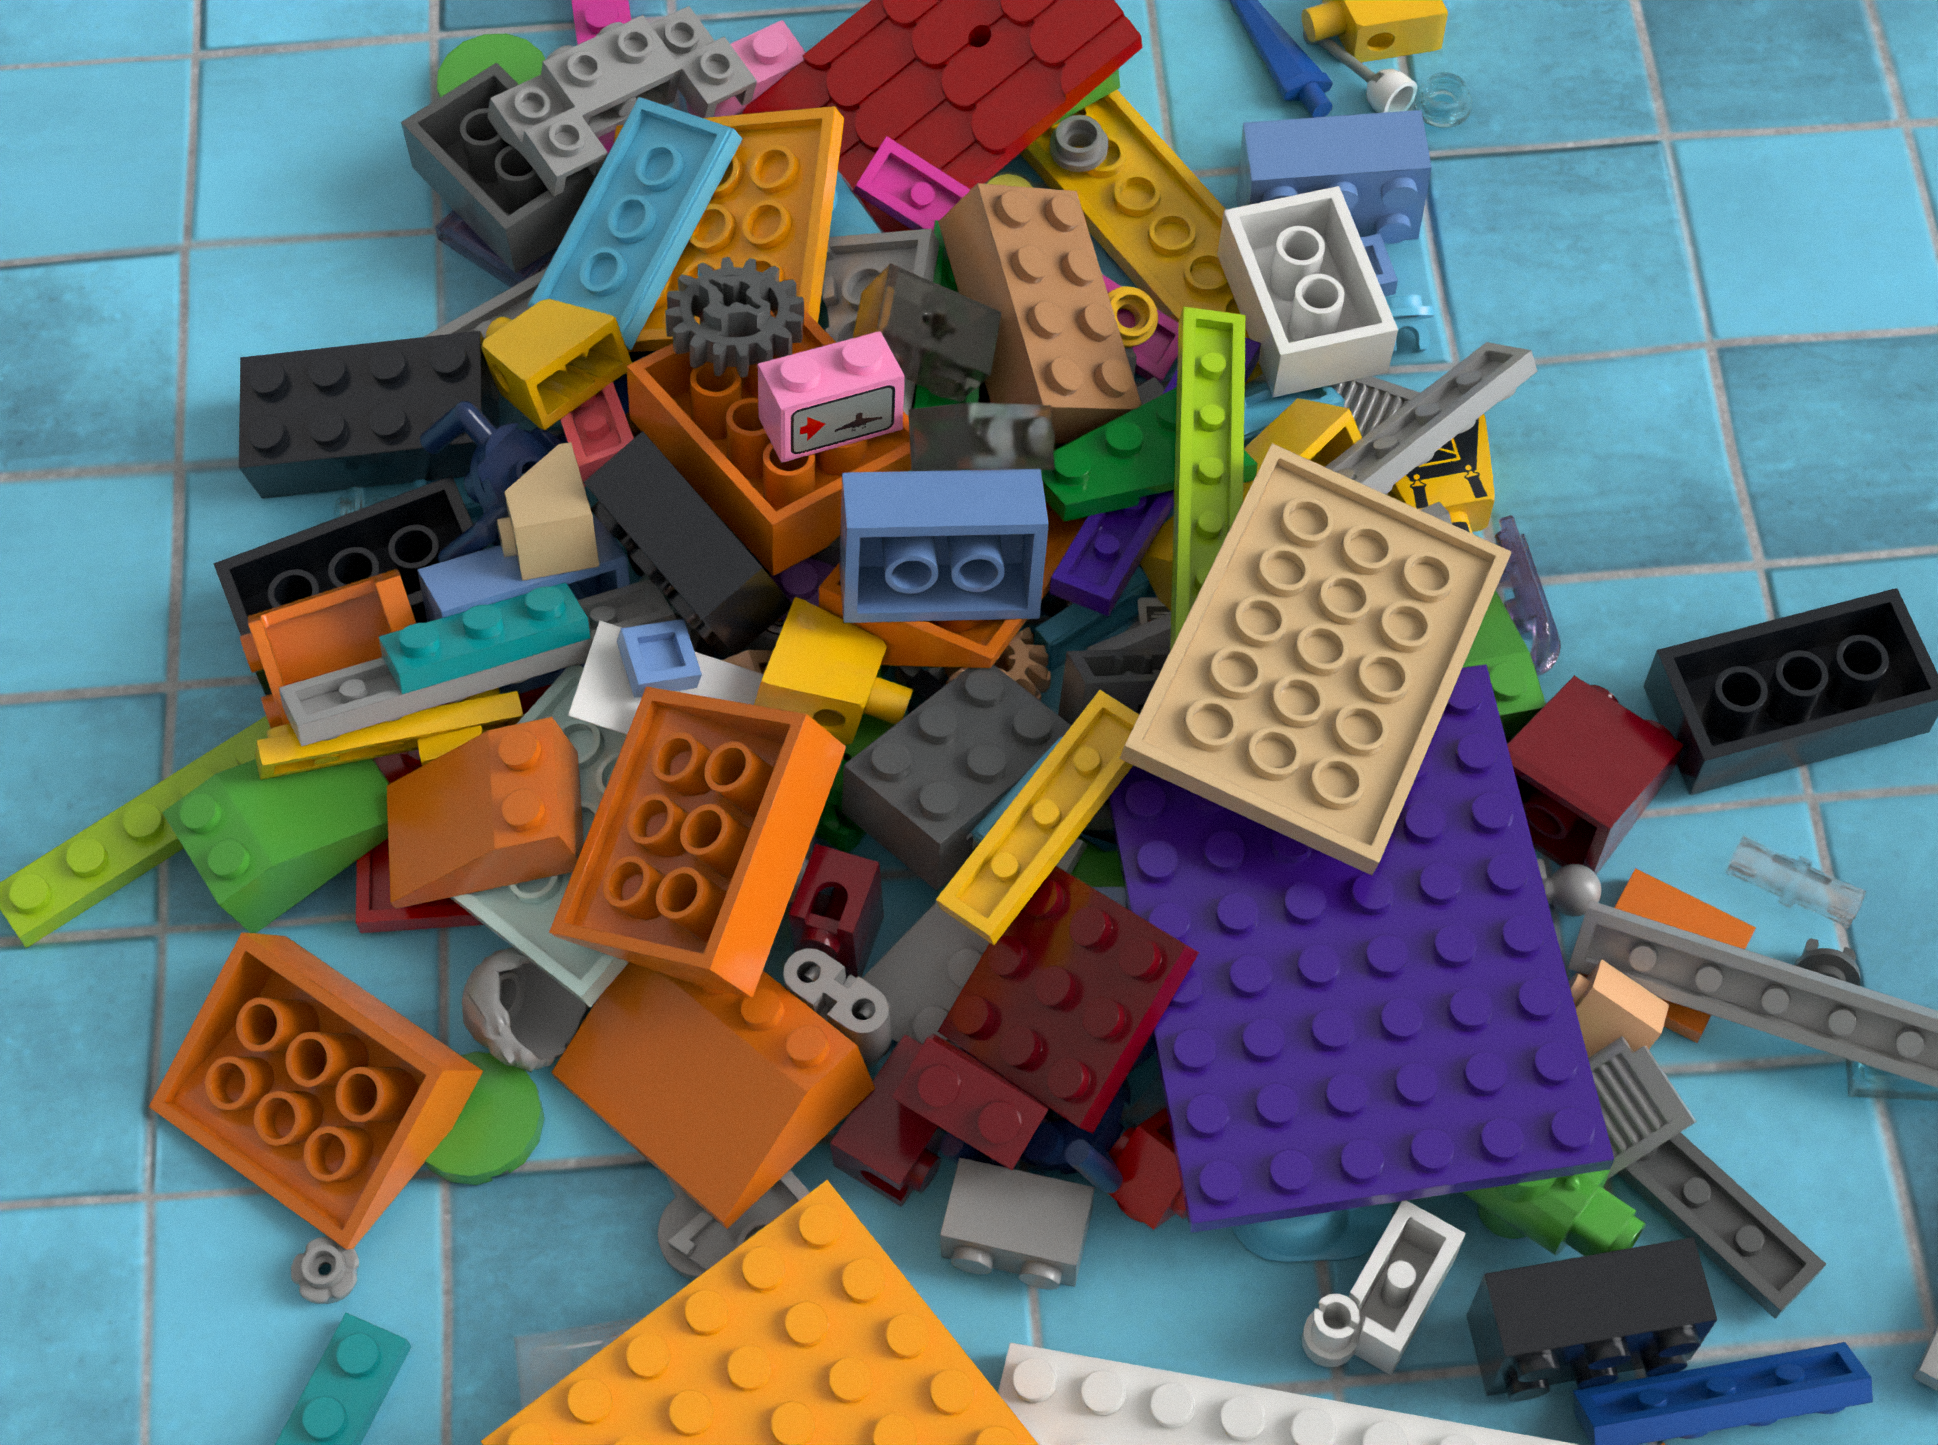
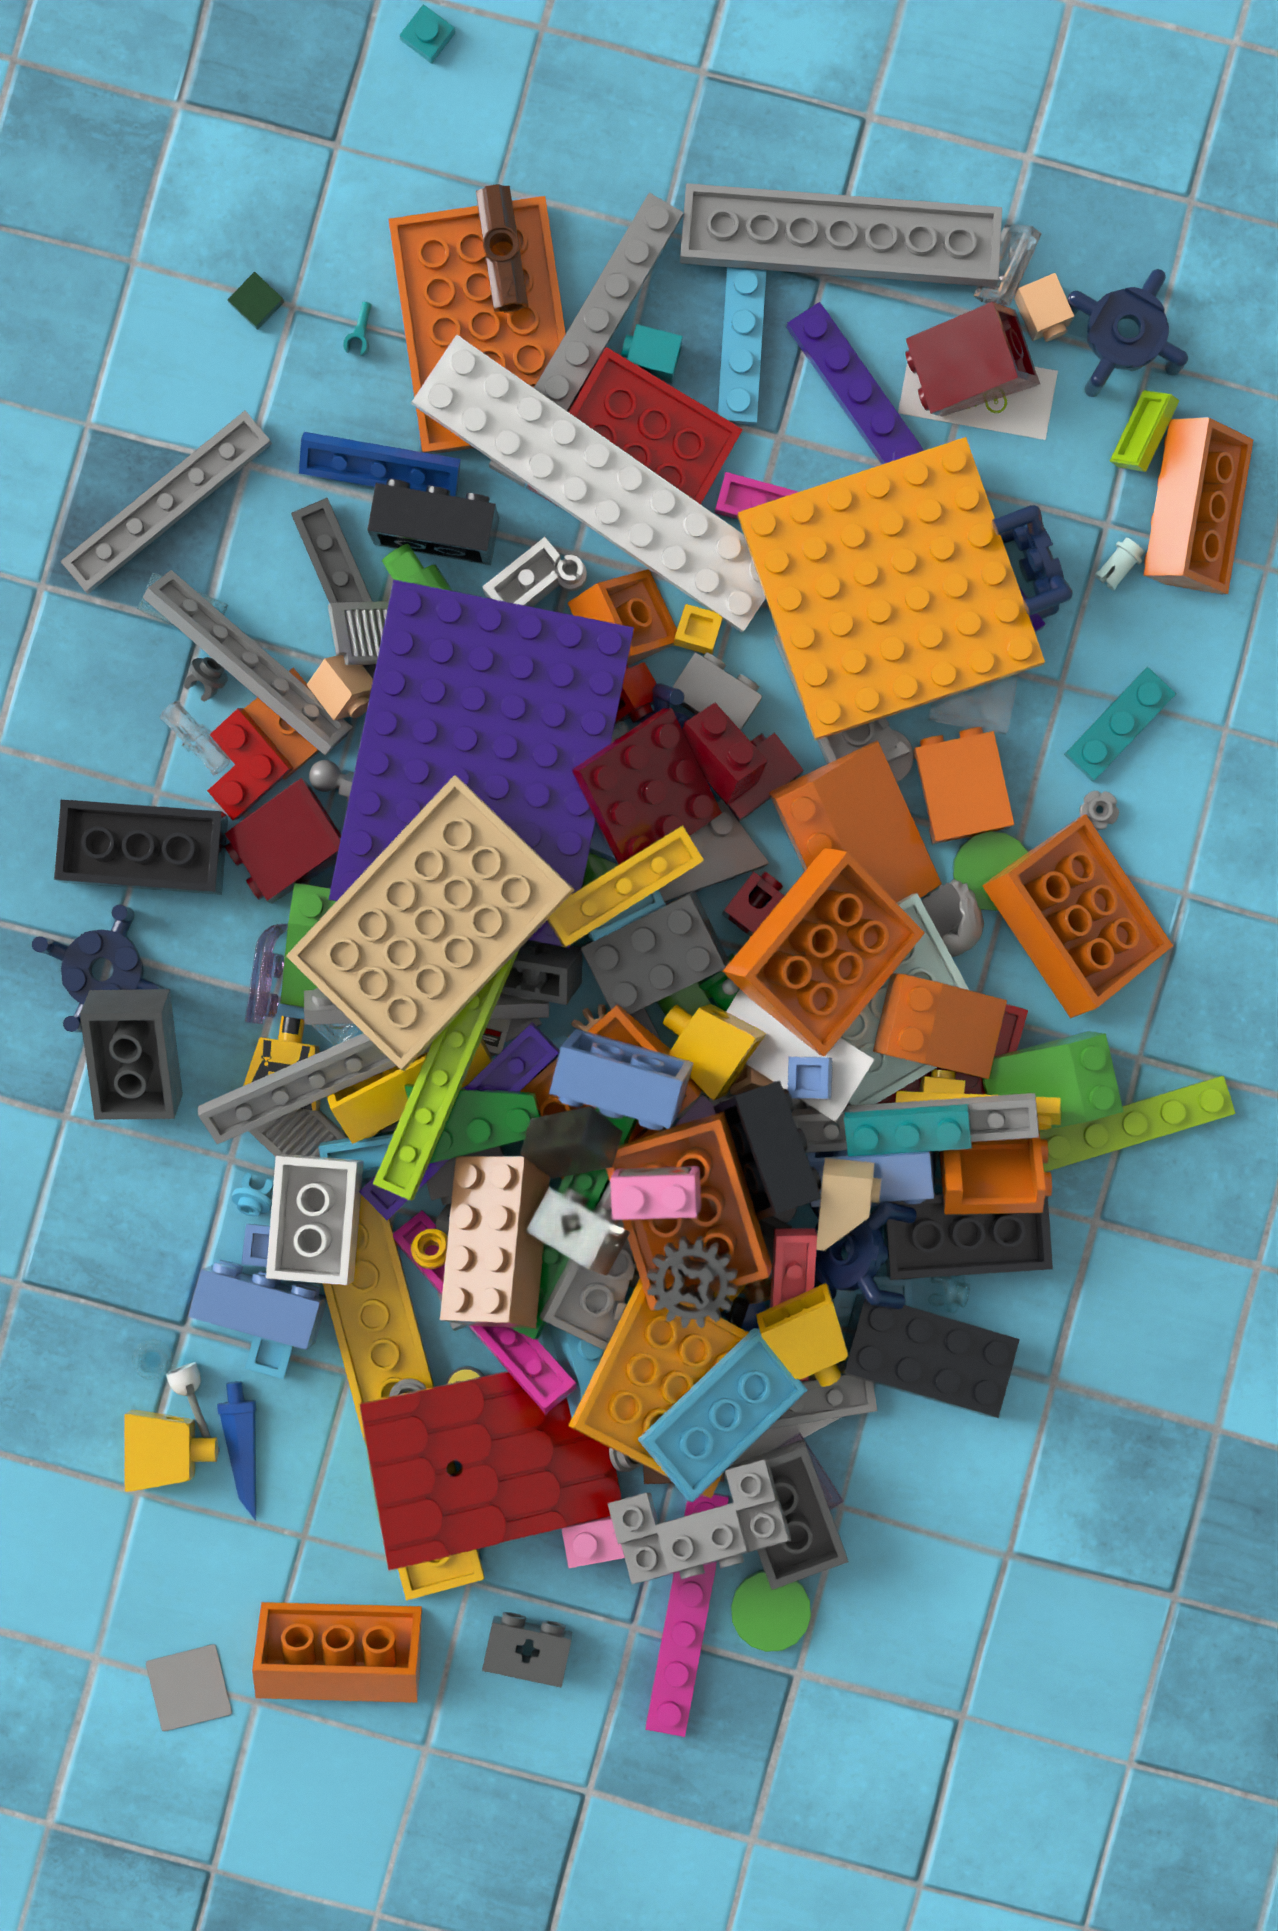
camera: 160 degrees left, 25 degrees up
light grey piece [783,948,892,1068] -> none
none -> dark blue plate [32,905,164,1033]
none -> dark grey brick [80,989,183,1120]
none -> red plate [207,708,294,821]
none -> orange slope [567,569,677,666]
none -> yellow plate [674,604,723,655]
none -> orange panel [913,727,1014,845]

